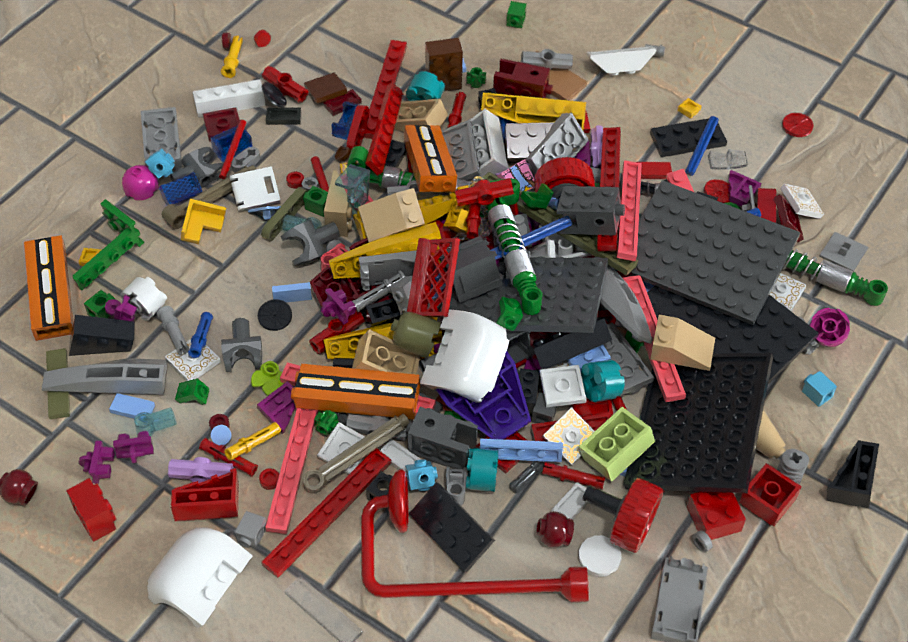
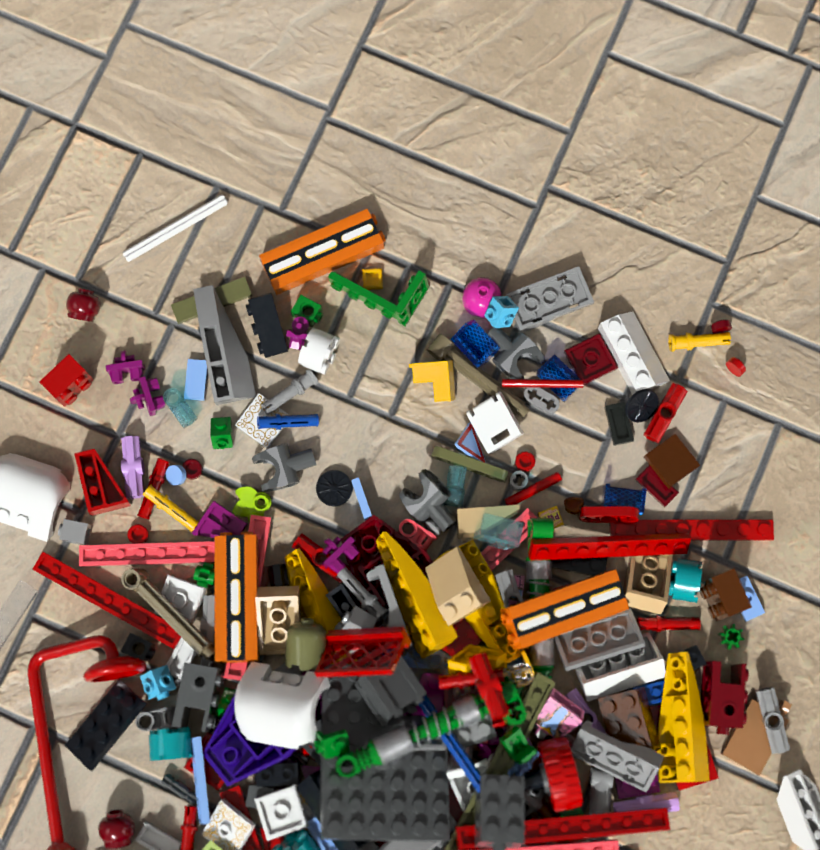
camera: 80 degrees right, 25 degrees up
green brick [303,186,328,217] -> none

